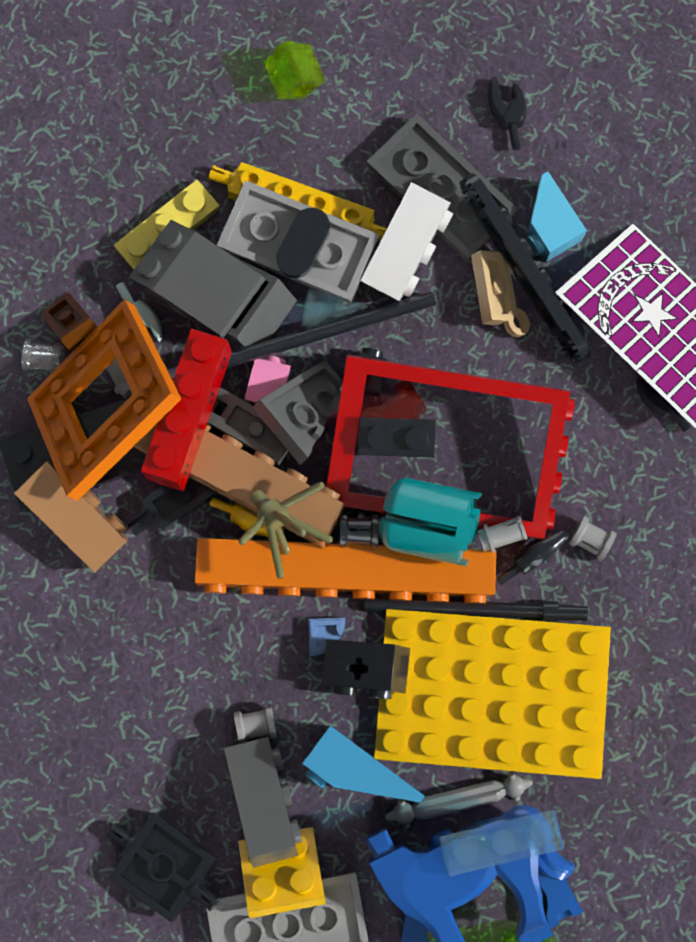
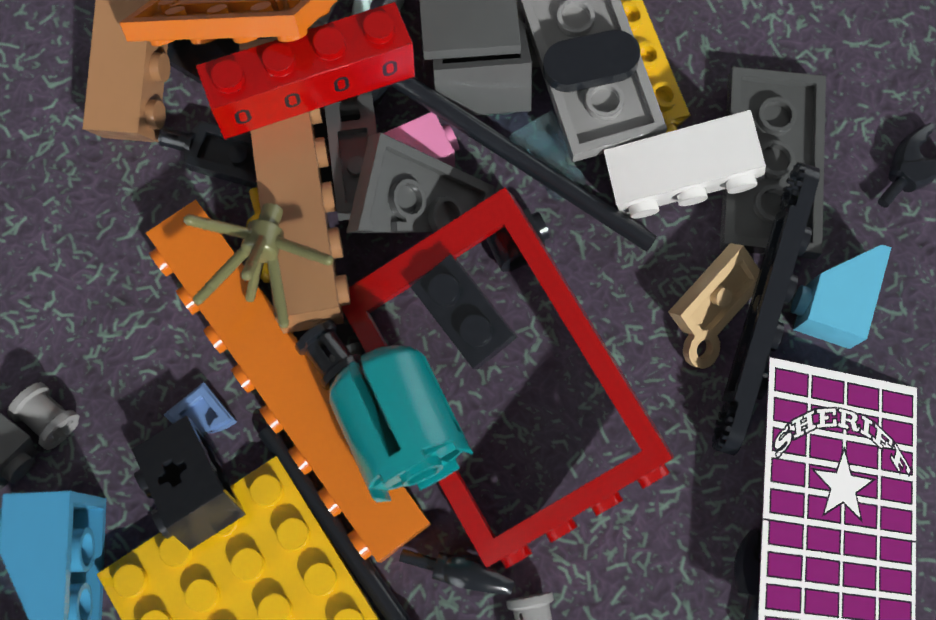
camera: 50 degrees right, 5 degrees down
clear red leg [359,380,427,432] -> none
light grey pin [478,516,528,553] -> none

